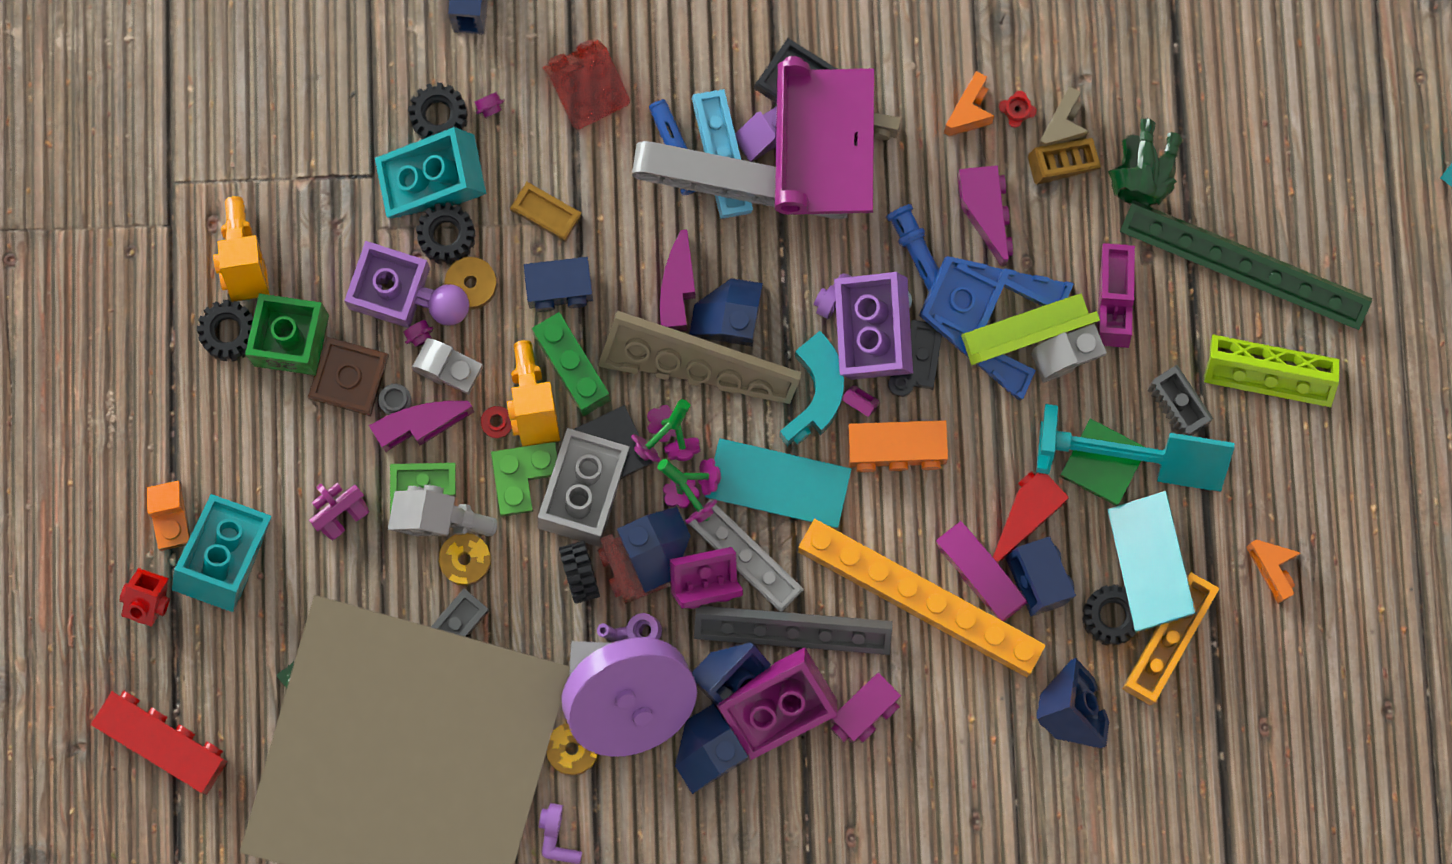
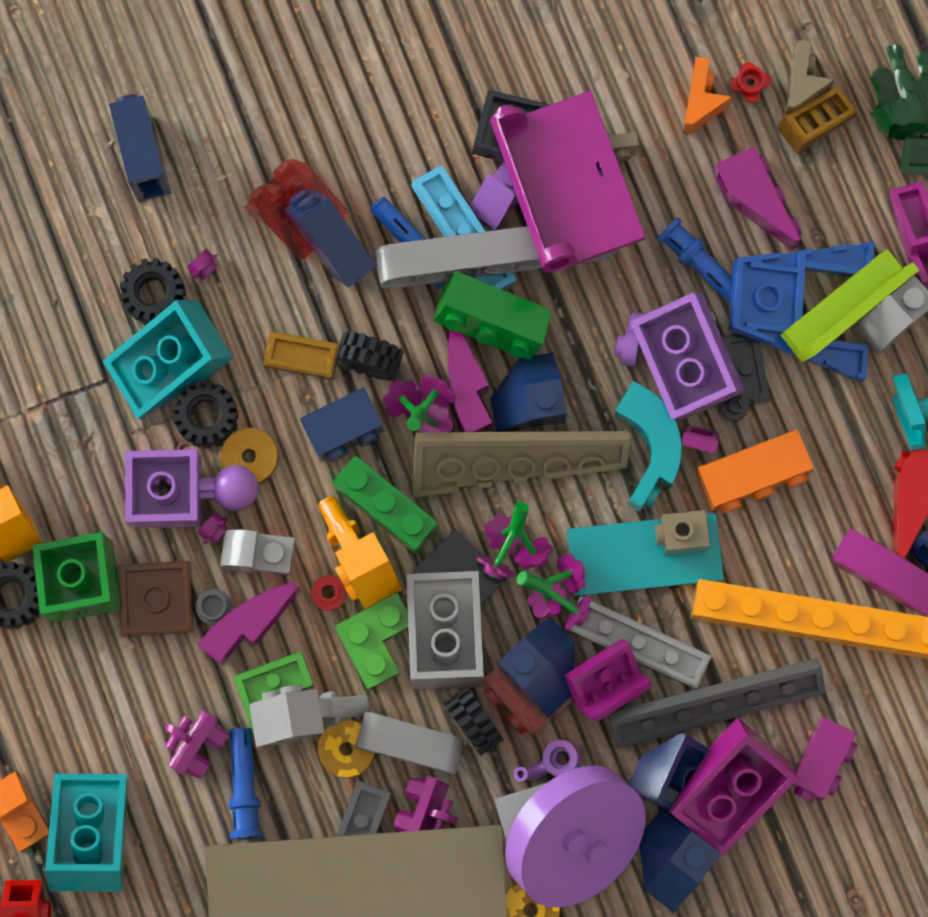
camera: 15 degrees left, 0 degrees up
none -> blue pin [228,728,263,840]
none -> dark blue brick [284,189,376,288]
none -> black tyre [335,331,404,381]
none -> light grey beam [355,712,465,775]
none -> magenta plant [382,375,456,433]
none -> magenta hips [393,776,458,832]
none -> green brick [433,270,551,361]
none -> dark tan brick [655,510,710,555]

